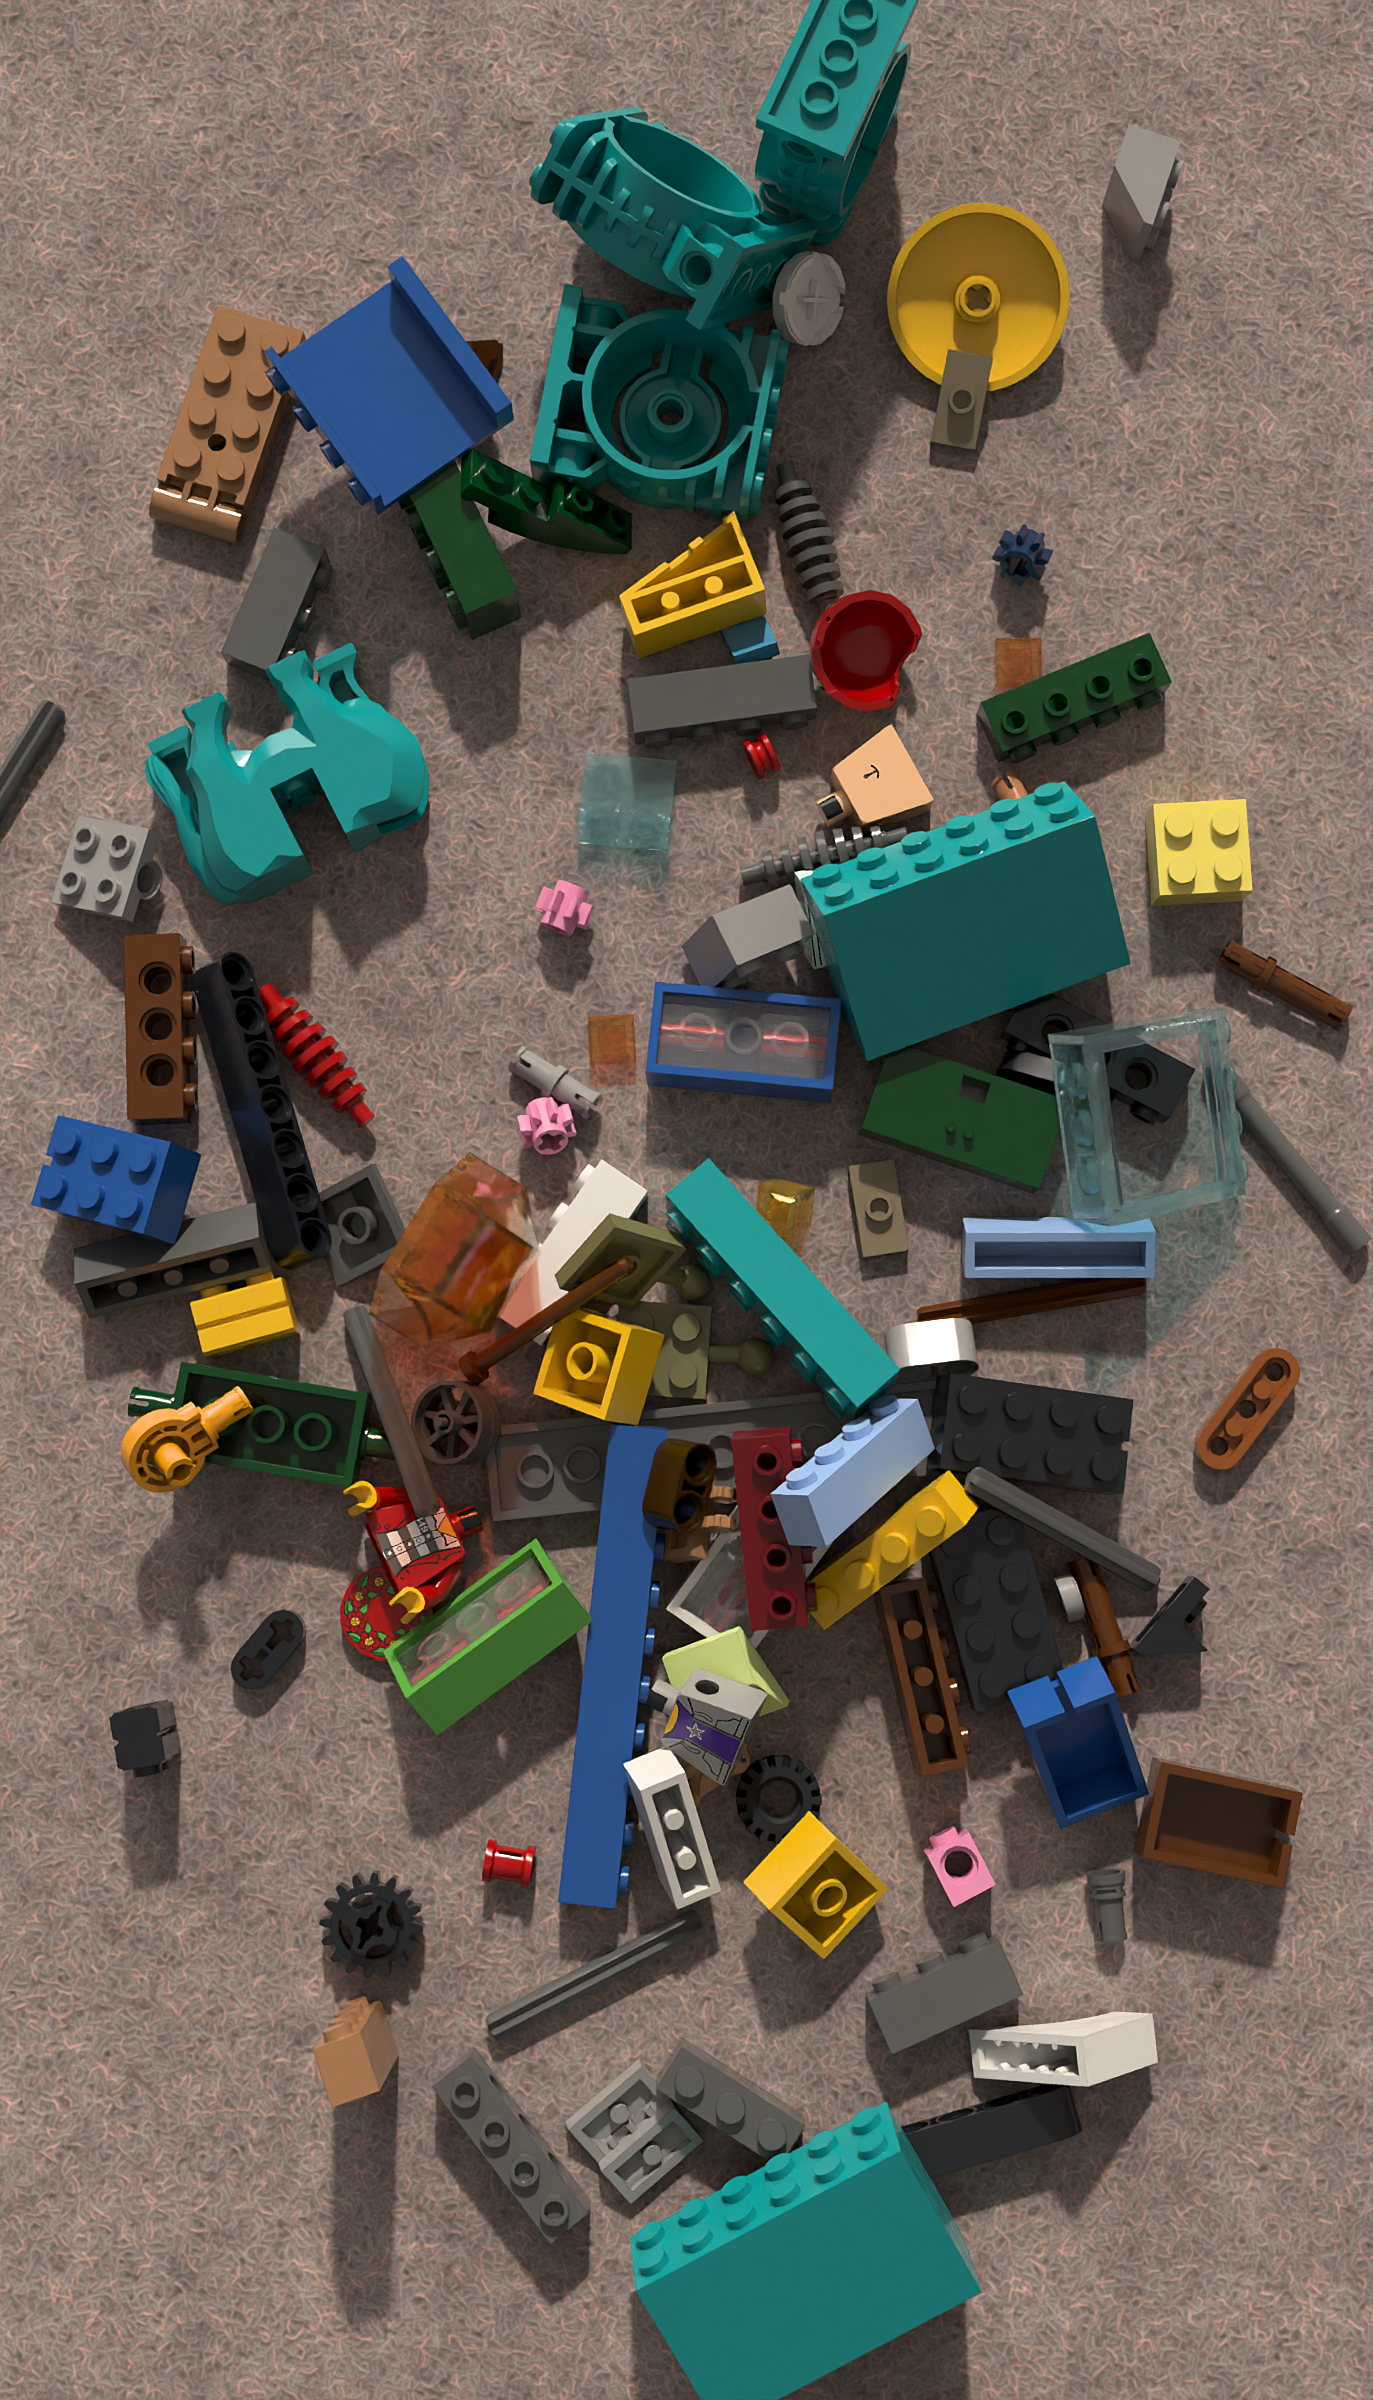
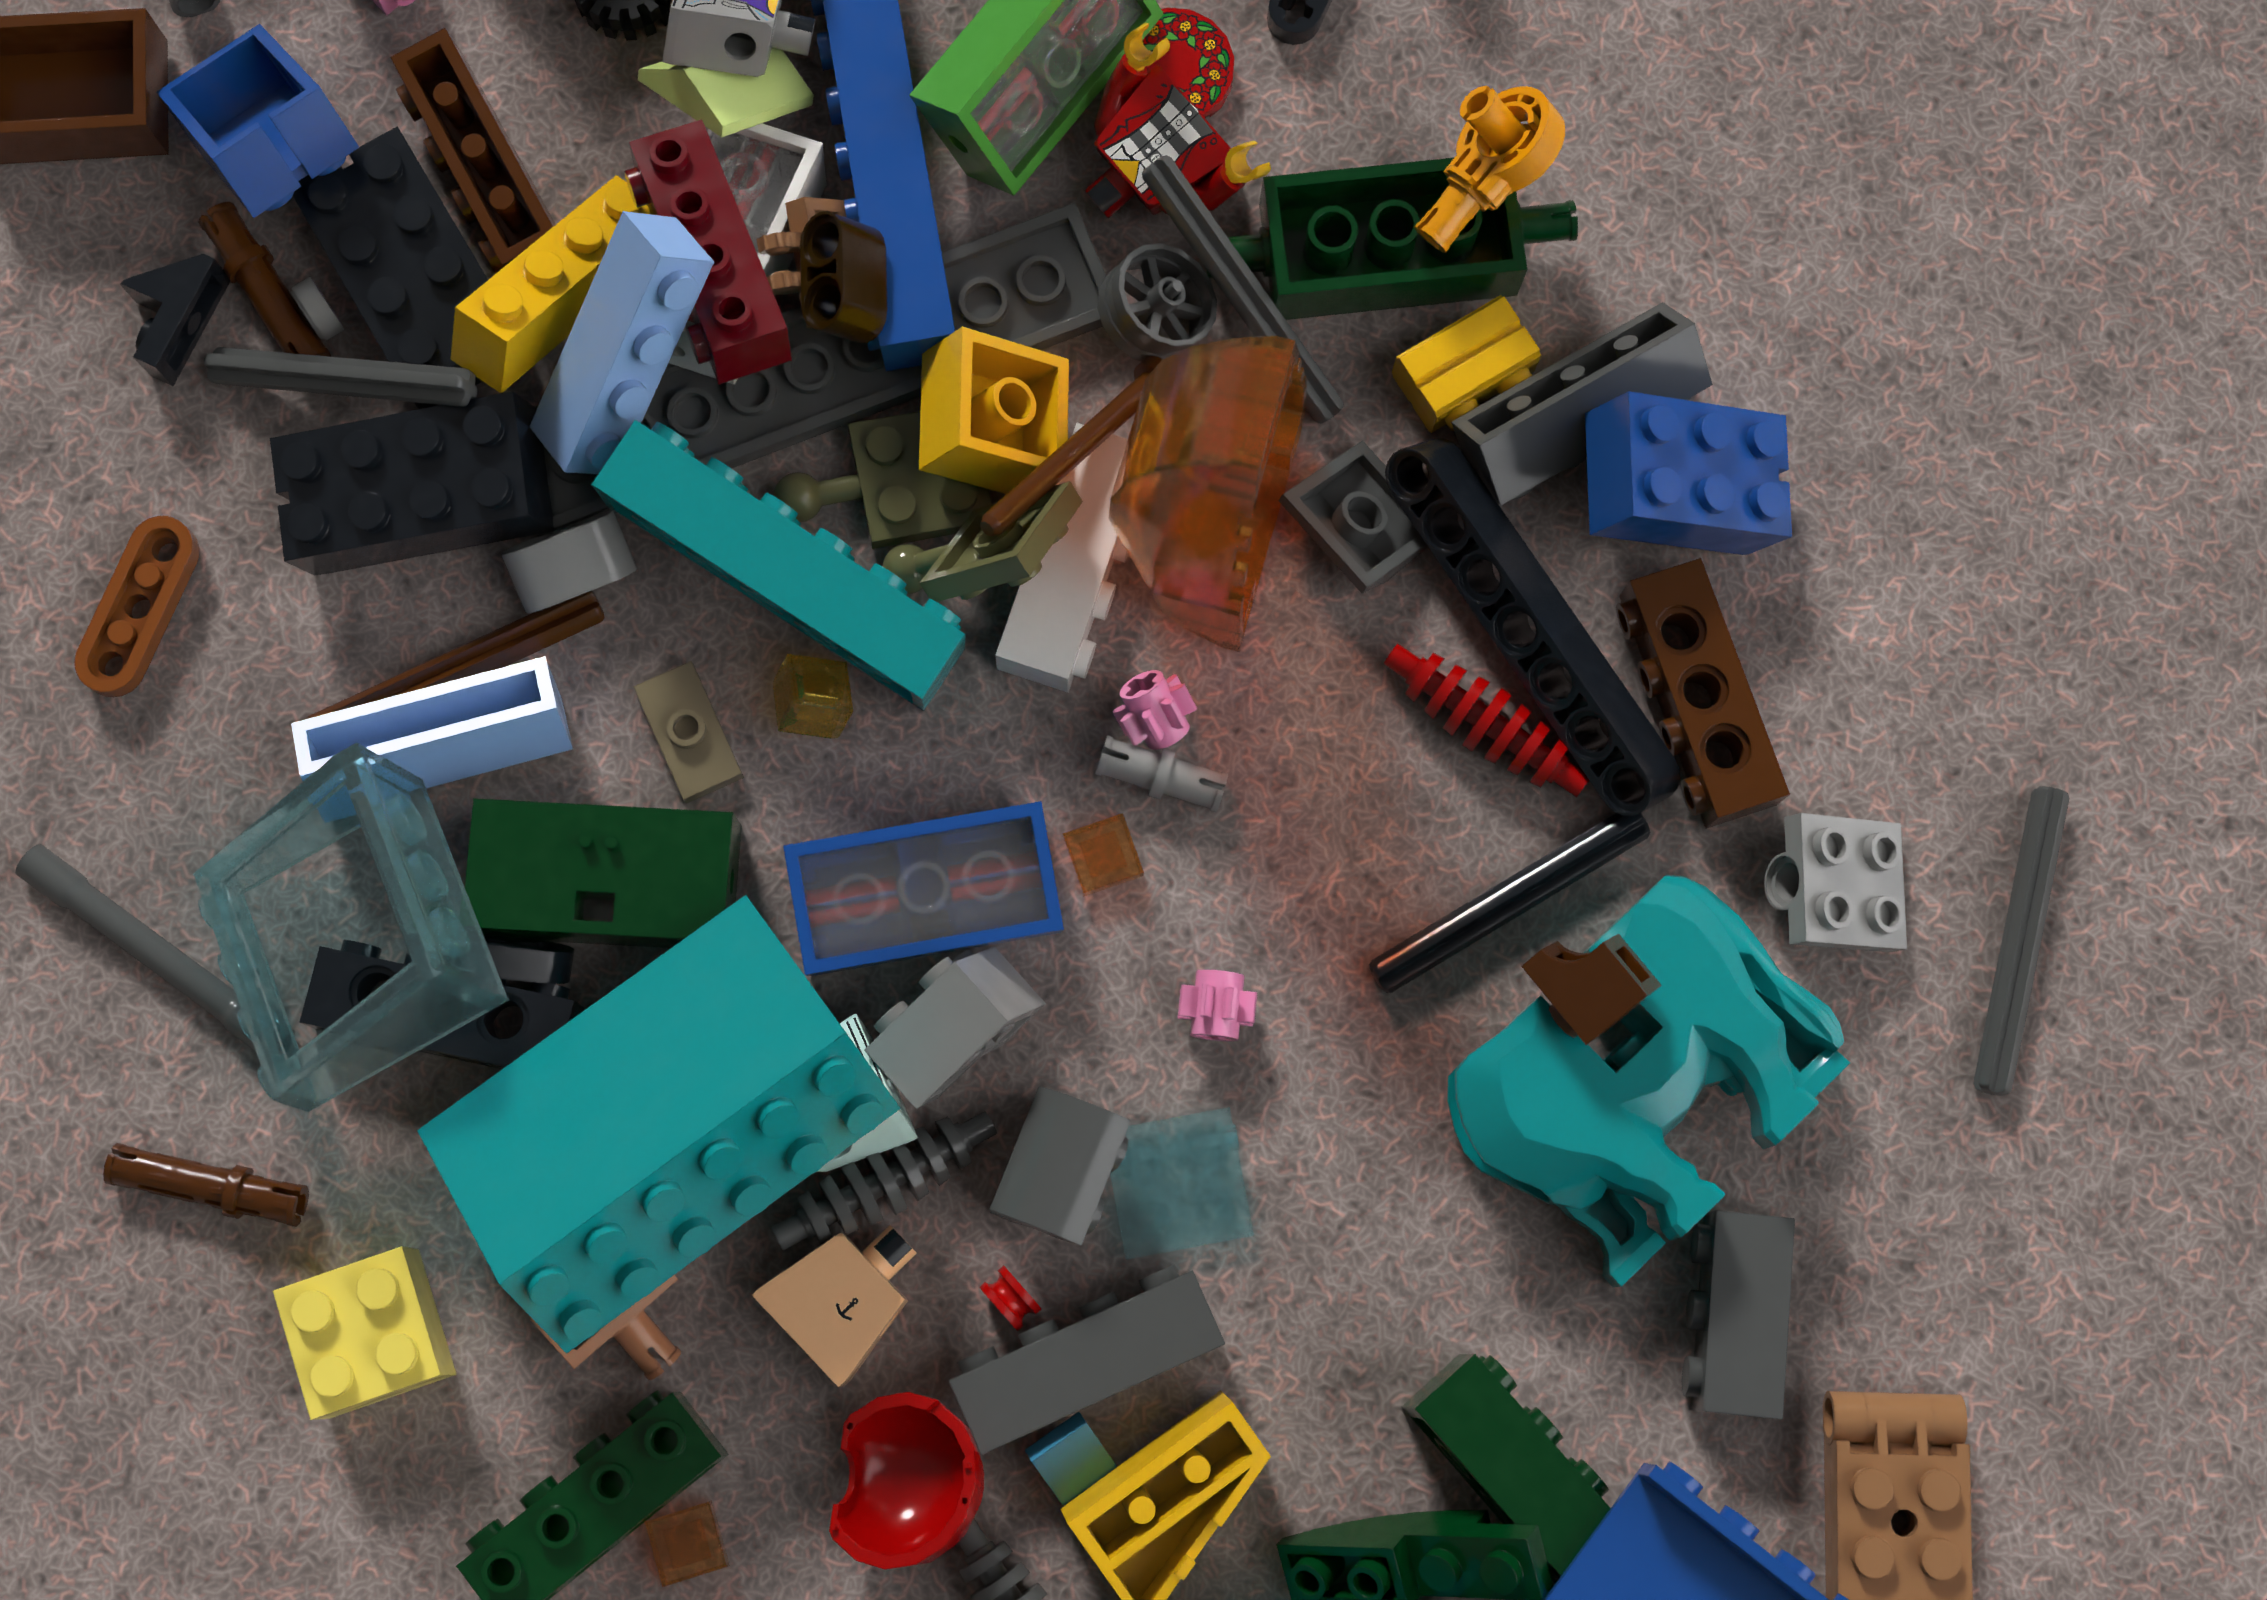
camera: 160 degrees right, 5 degrees down
none -> dark grey brick [989,1086,1131,1246]
none -> black axle [1369,813,1651,993]
none -> reddish brown brick [1521,934,1662,1045]

